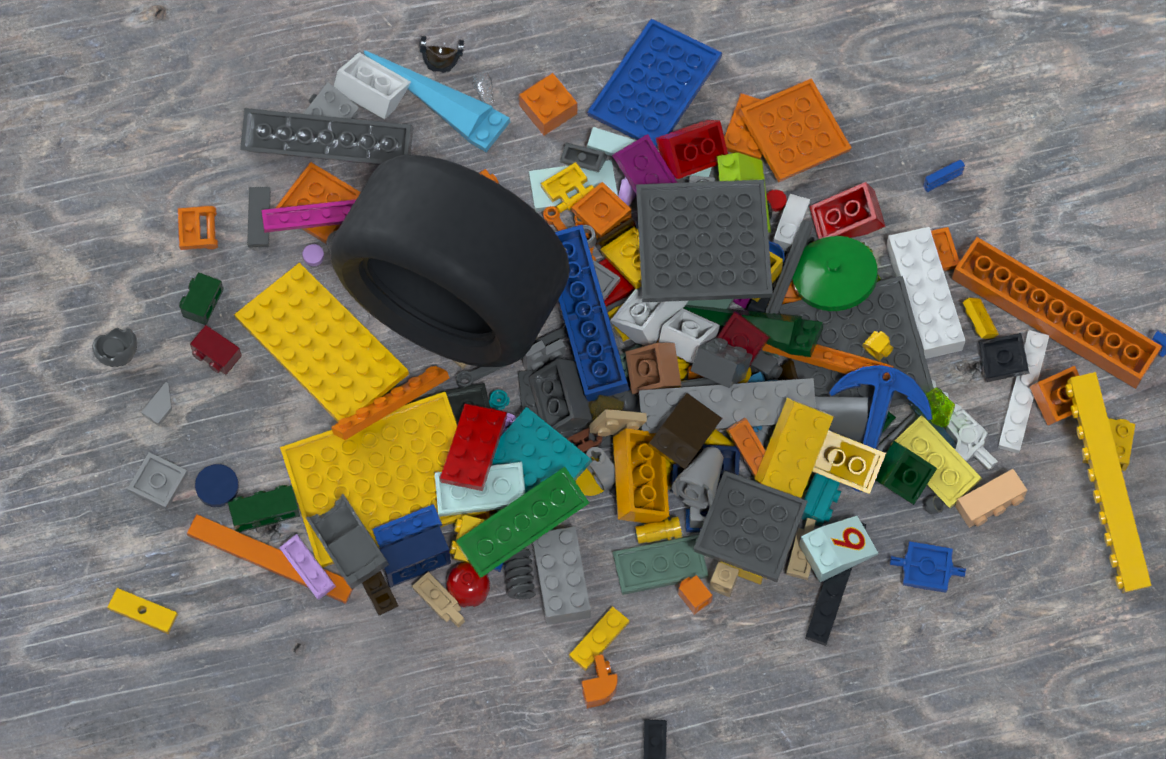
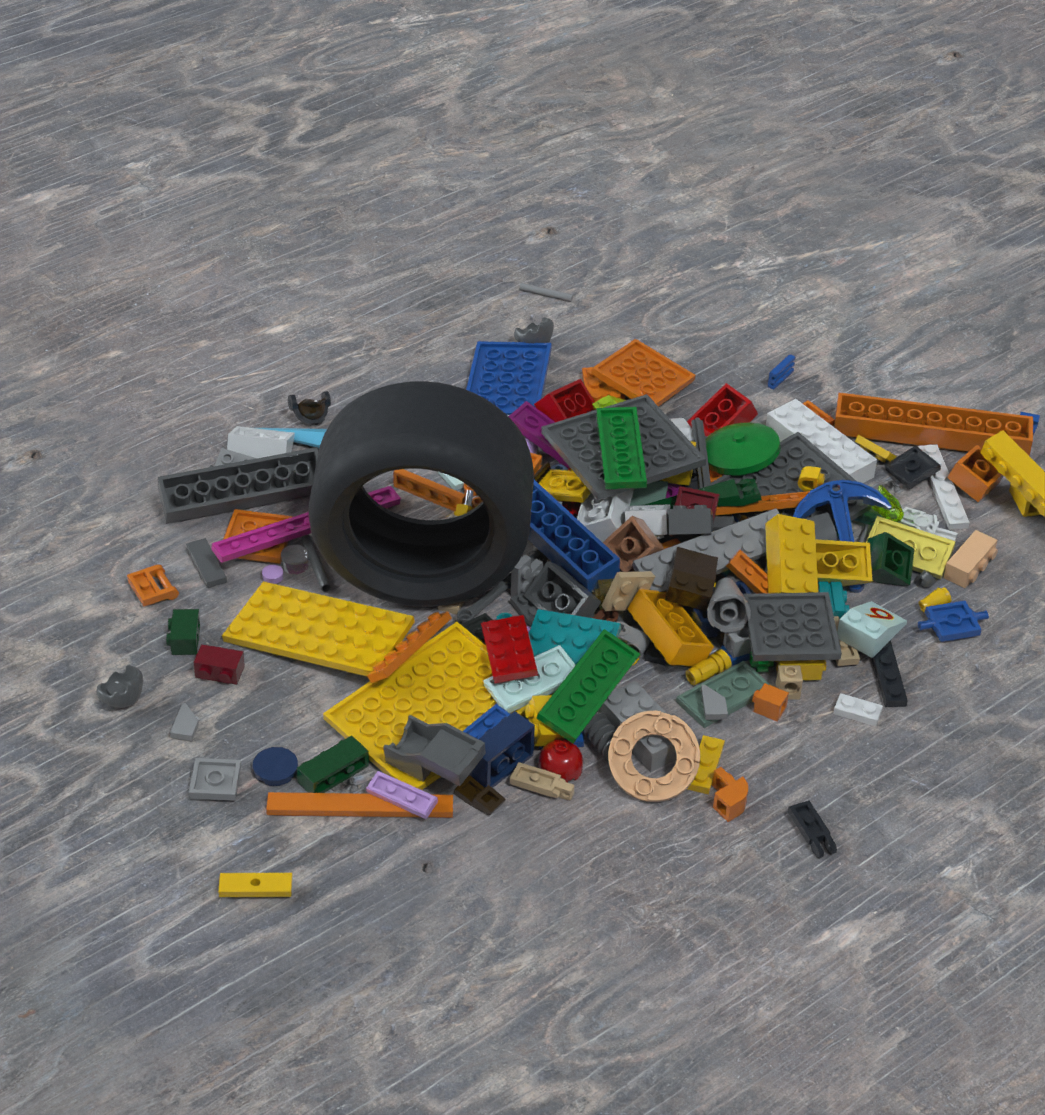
camera: 25 degrees left, 25 degrees down
none -> dark grey piece [514,318,554,343]
none -> green plate [596,407,647,490]
none -> light nougat plate [608,710,700,802]
none -> light grey tile [701,685,728,720]
none -> white plate [833,693,883,726]
none -> yellow cone [918,587,952,612]

